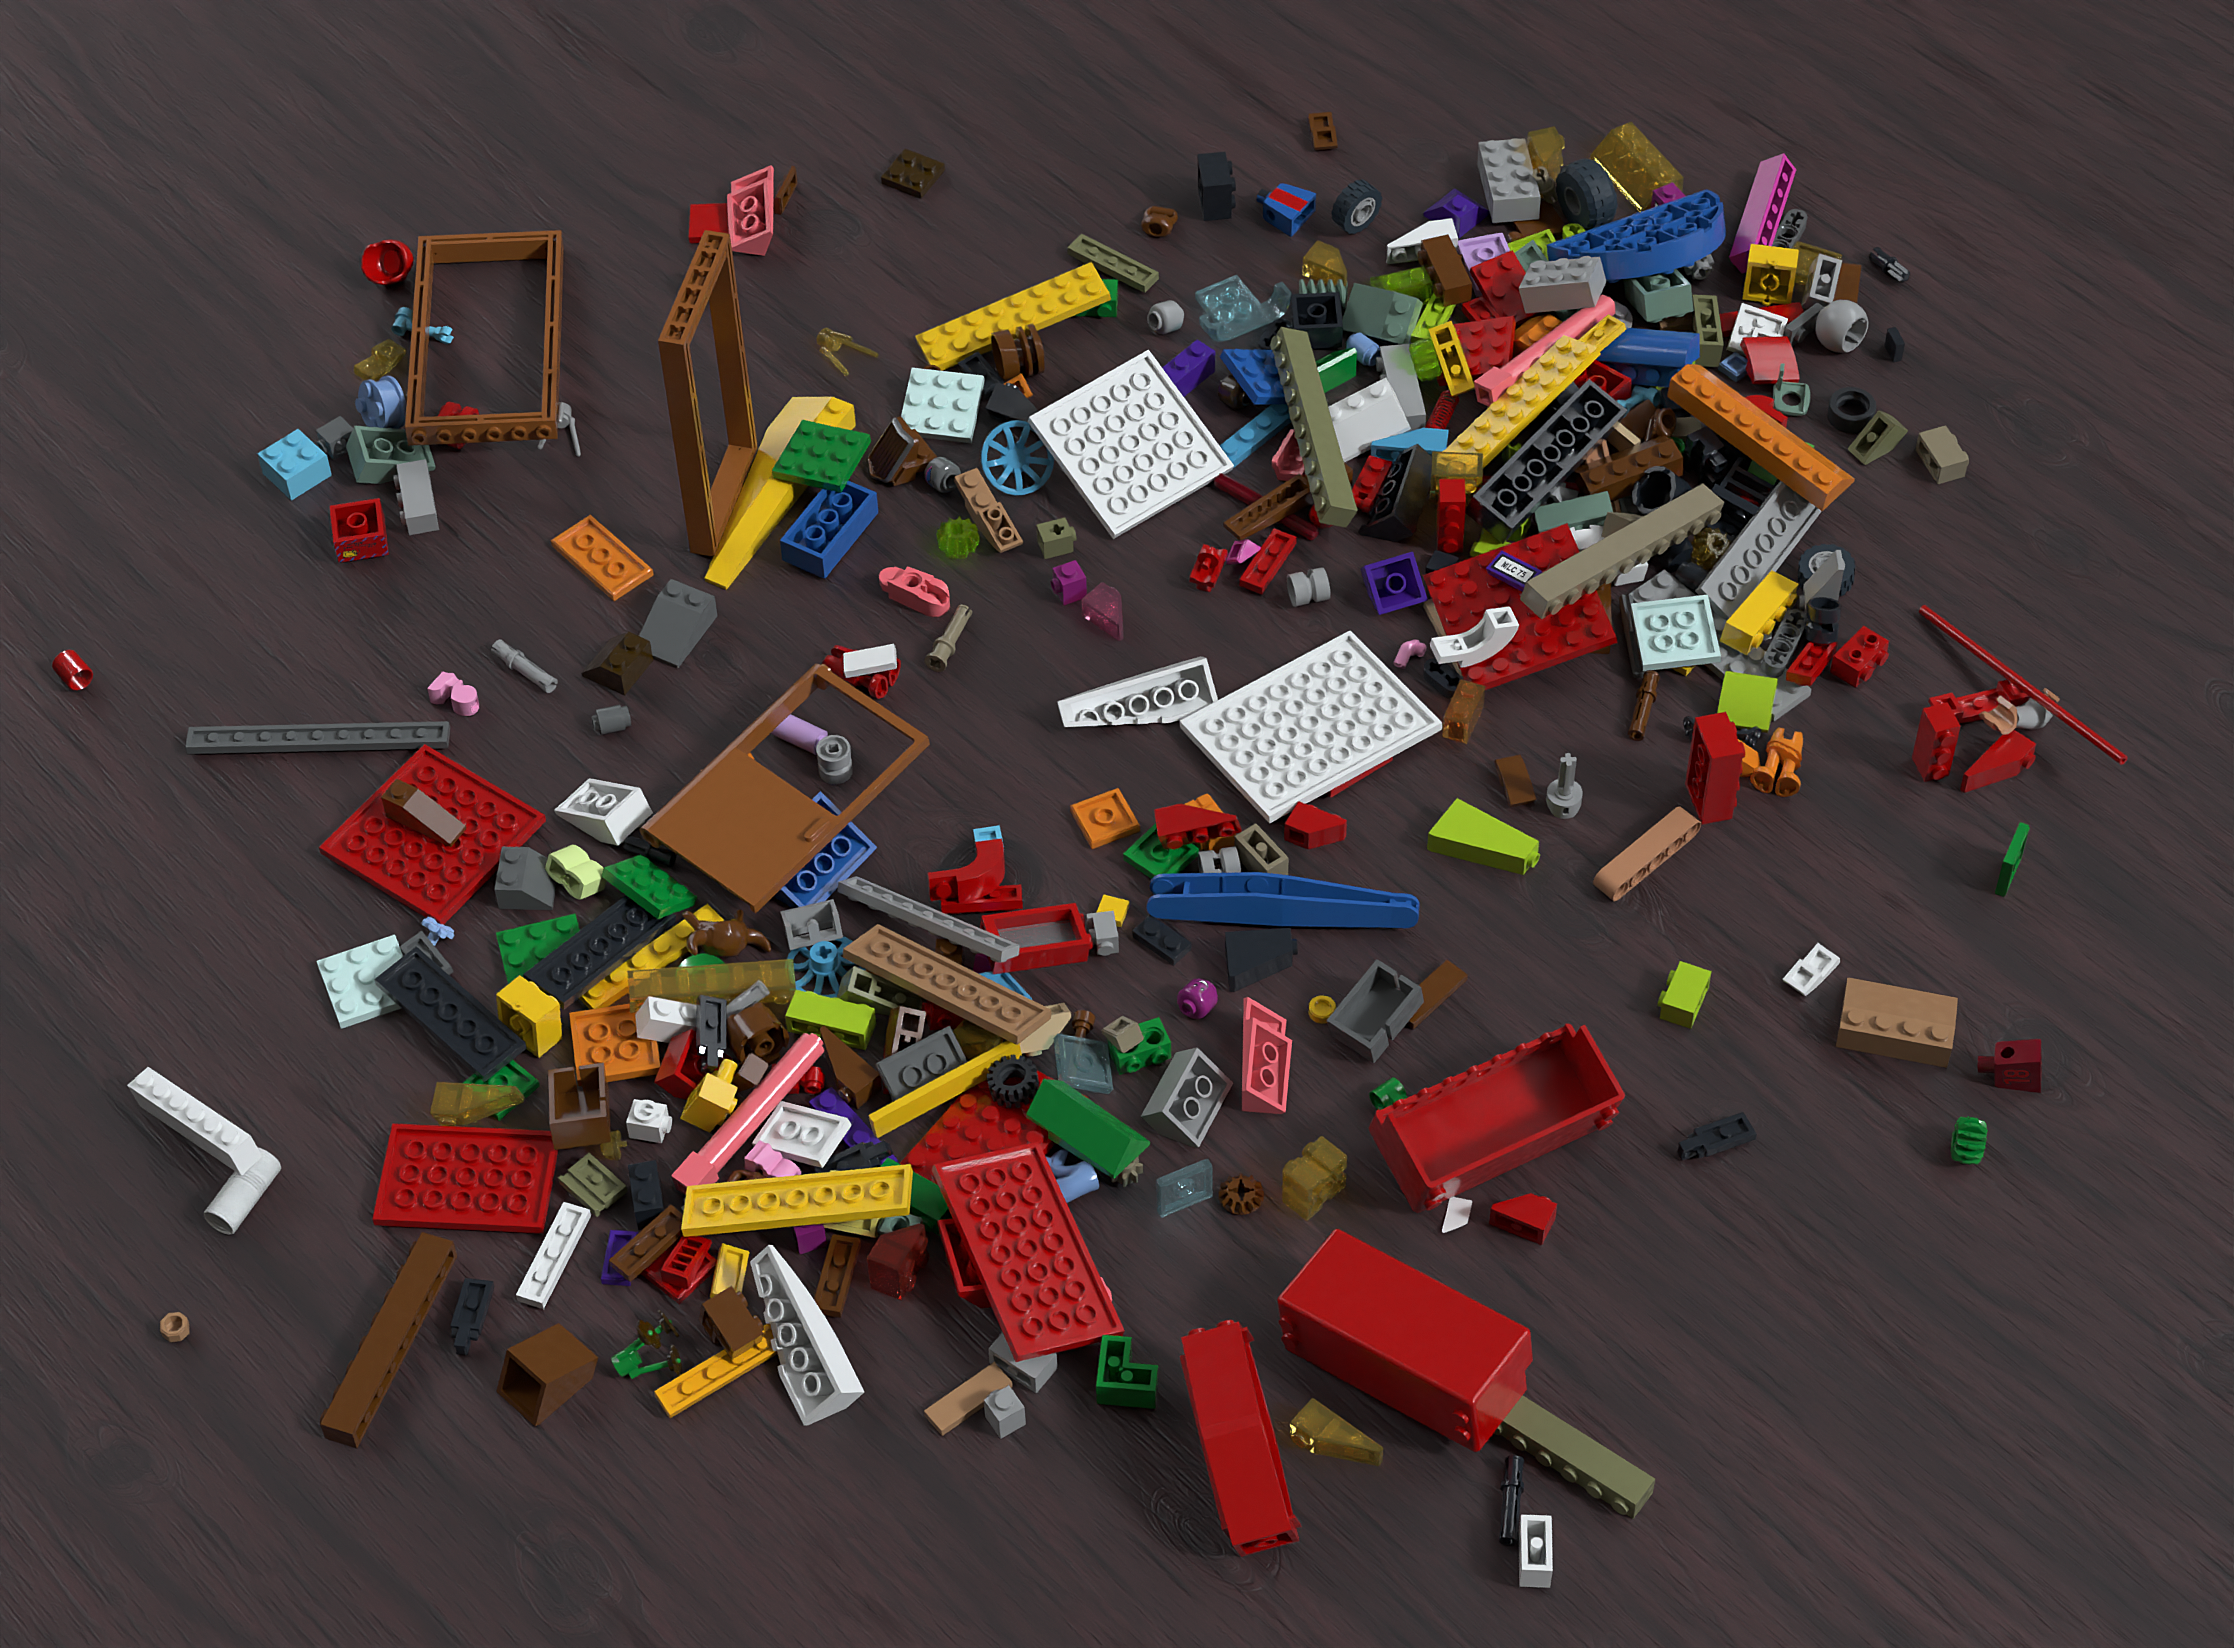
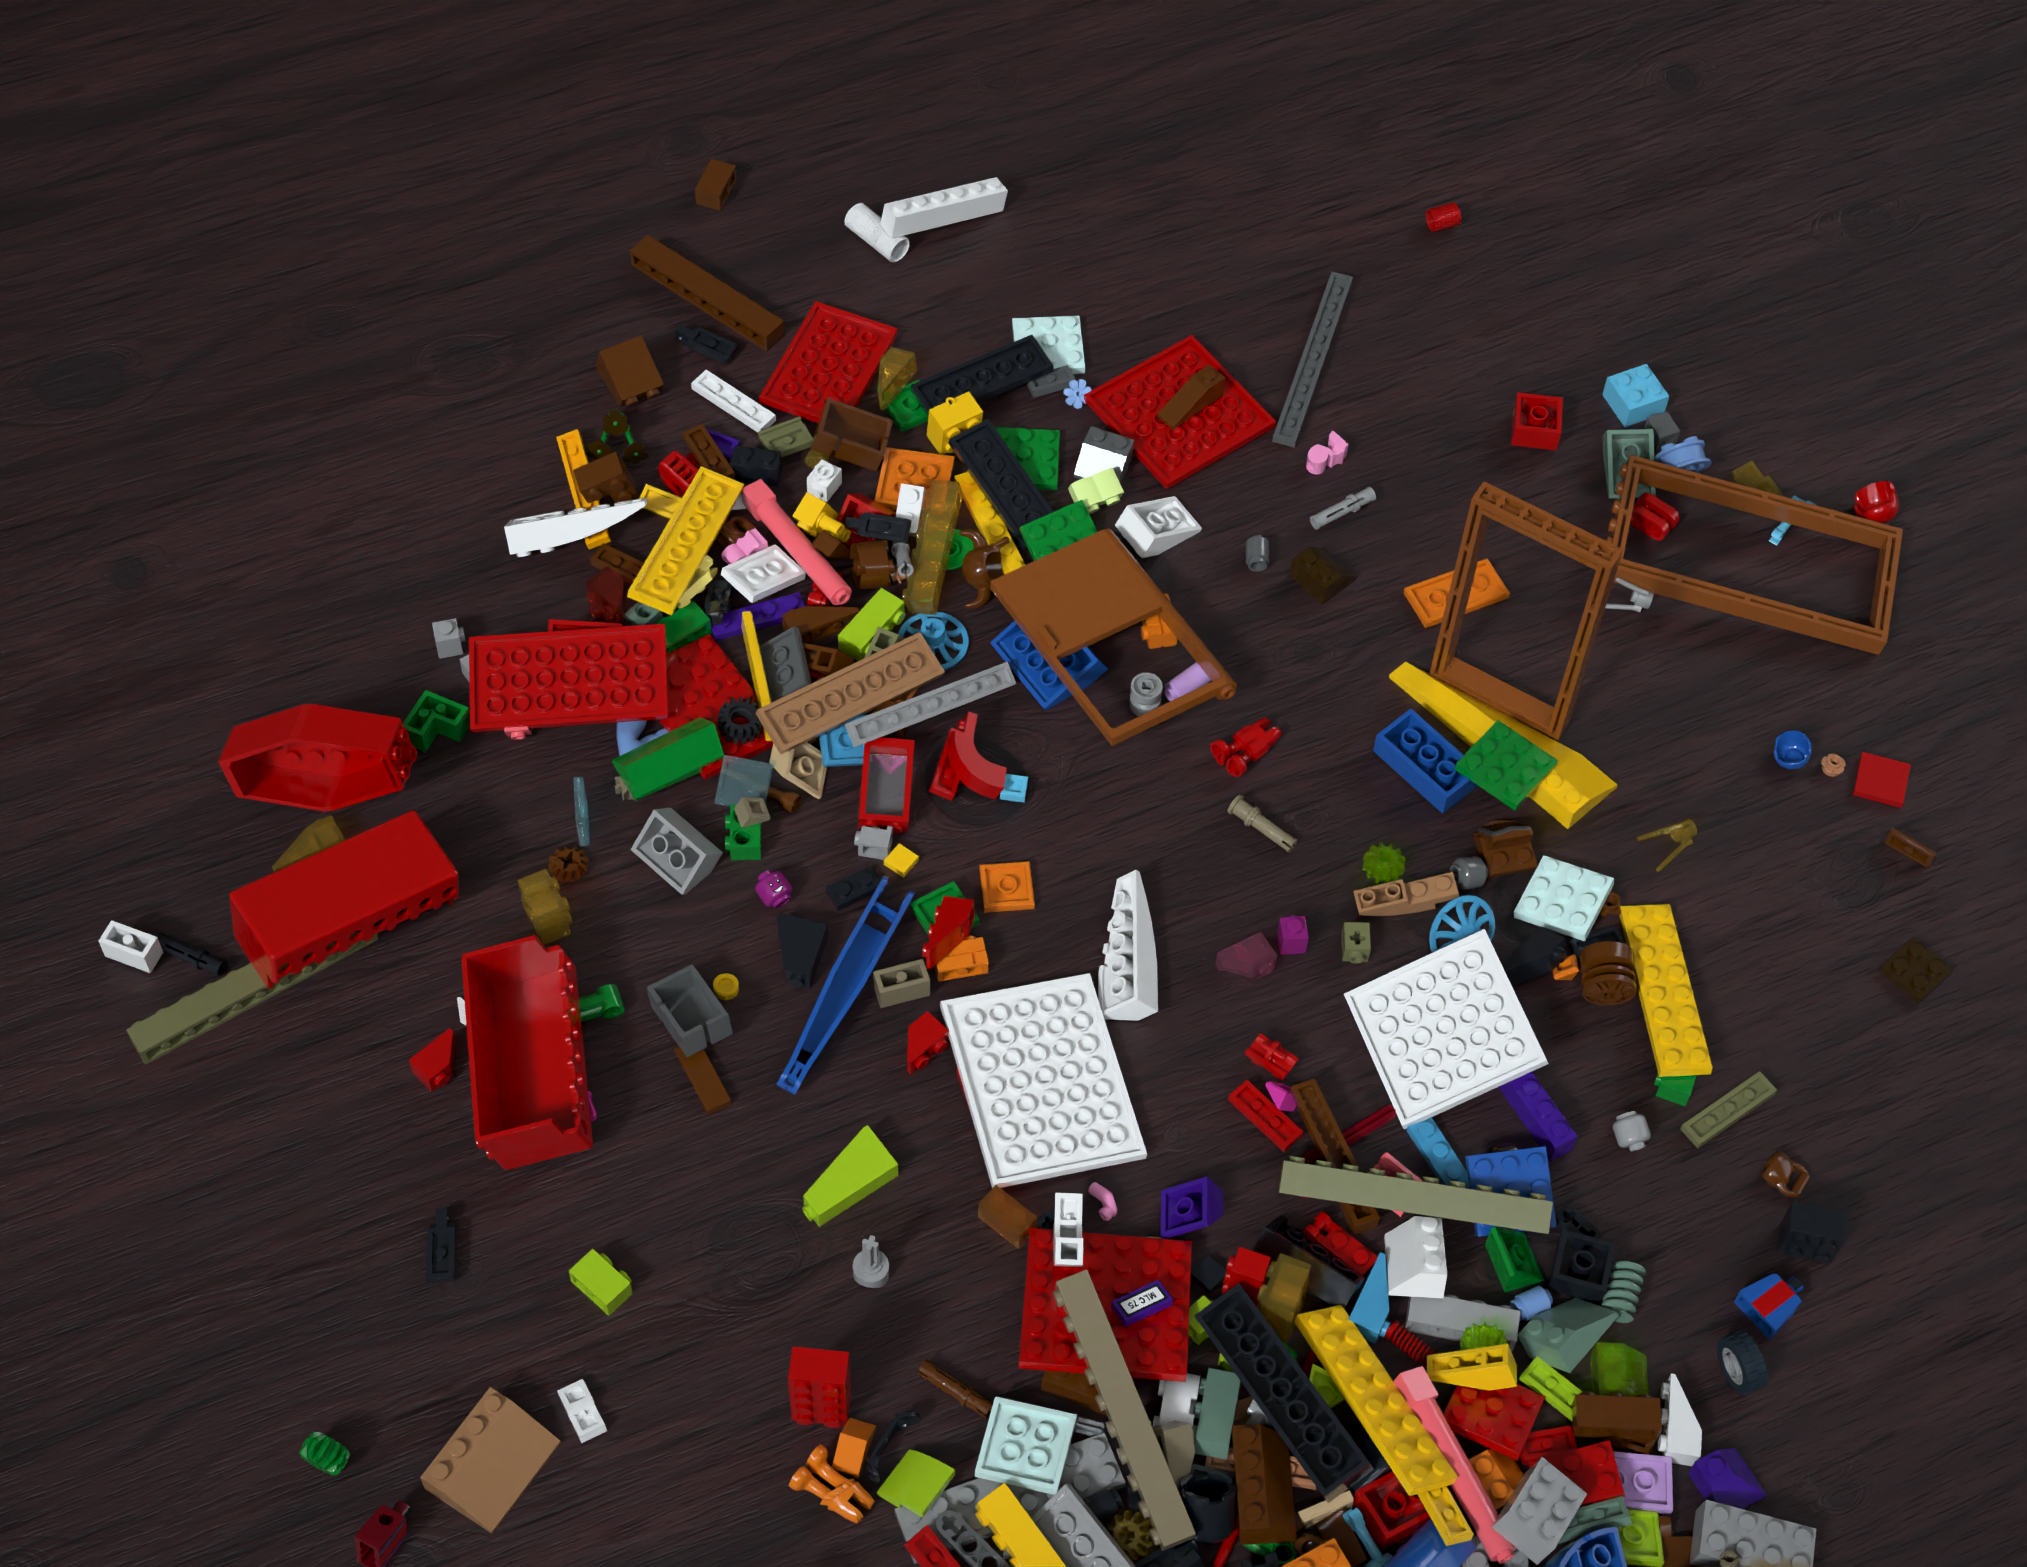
camera: 105 degrees right, 5 degrees up
medium nougat tile [160,1312,189,1342] -> none
light grey brick [393,459,439,535] -> none
dark grey slope [639,579,717,669] -> none
coral slope [727,165,774,256] -> none
light grey window [780,899,843,950] -> none
white tile [843,644,897,678] -> none
coral piece [879,567,950,617] -> none
medium nougat tile [924,1362,1012,1436] -> none
clear light blue piece [1195,275,1292,342] -> none
light grey wheel [1197,846,1241,873] -> none
coral slope [1242,997,1292,1114] -> none
light grey wheel [1287,567,1330,607] -> none
clear yellow slope [1303,240,1347,286] -> none
reddish brown slope [1308,112,1338,150] -> none
reddish brown slope [1494,755,1536,808] -> none
nougat beam [1593,806,1701,901] -> none
none -> reddish brown panel [695,159,737,211]

